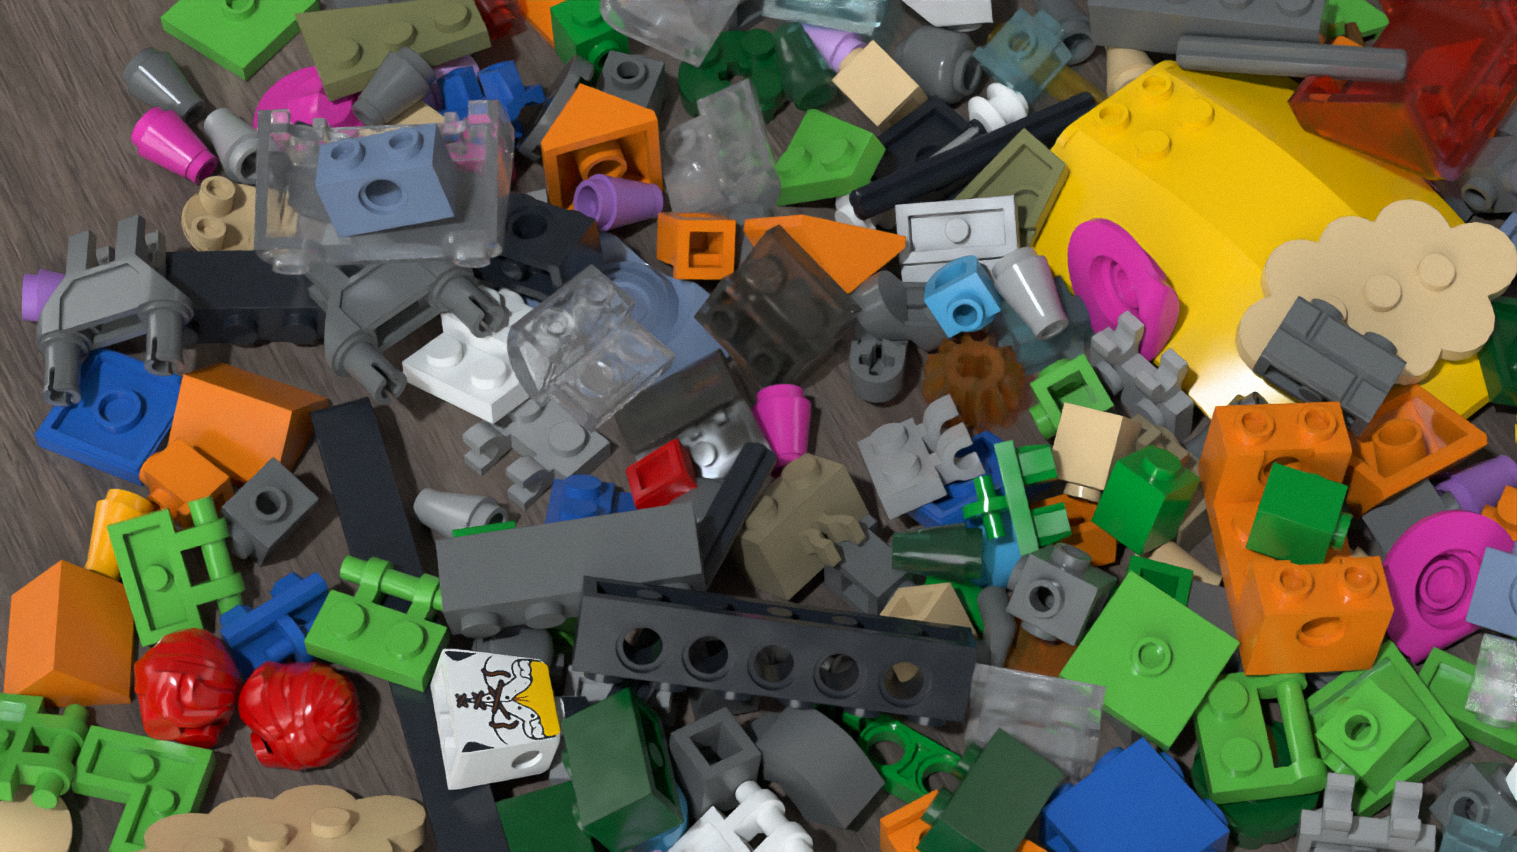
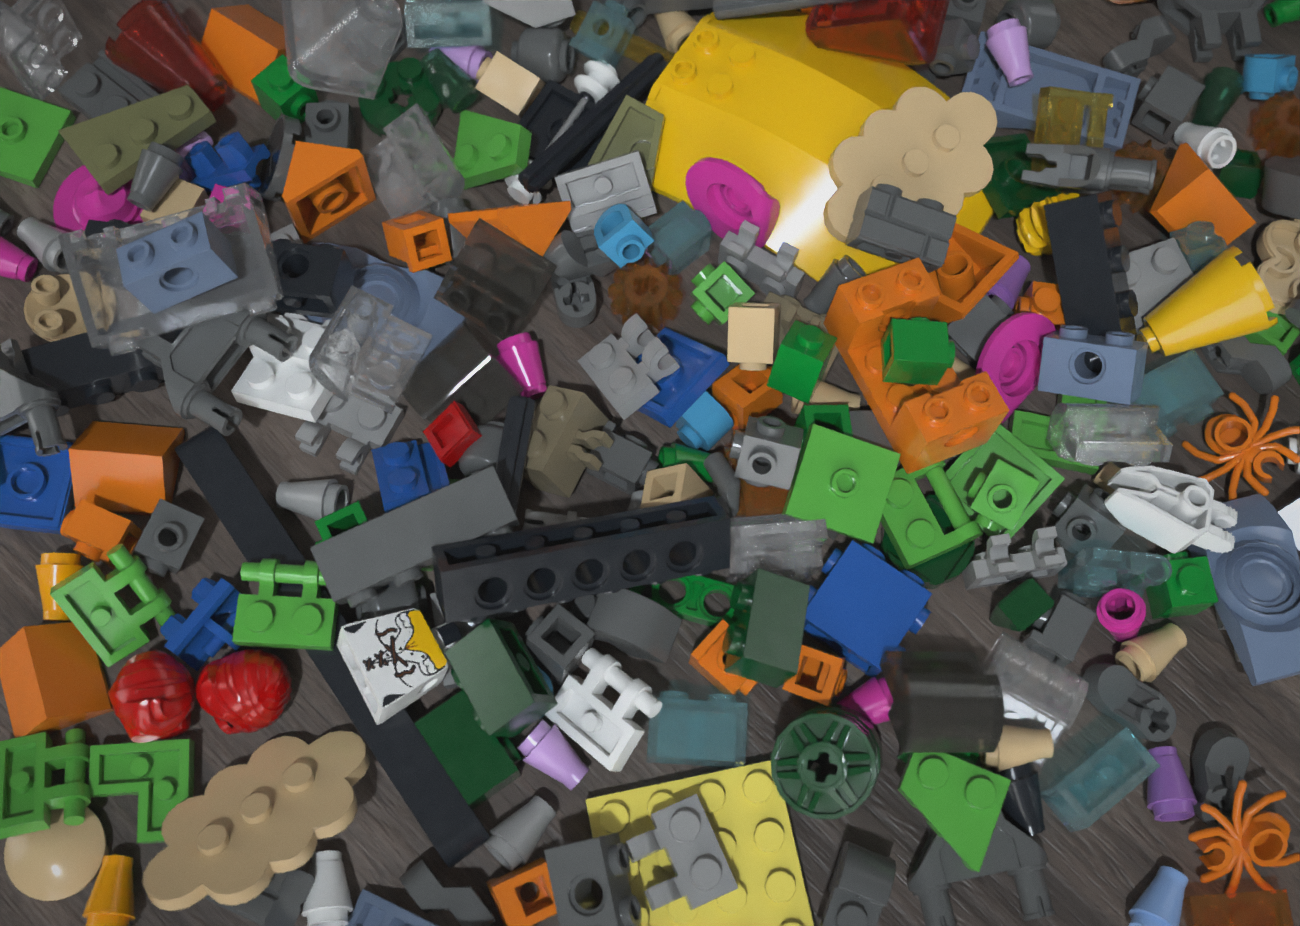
camera: 25 degrees left, 15 degrees up
medium lavender cone [574,174,663,232] -> none
clear green cone [892,521,983,585] -> none
green hips [961,440,1072,557] -> none
light grey cone [992,247,1069,341] -> none

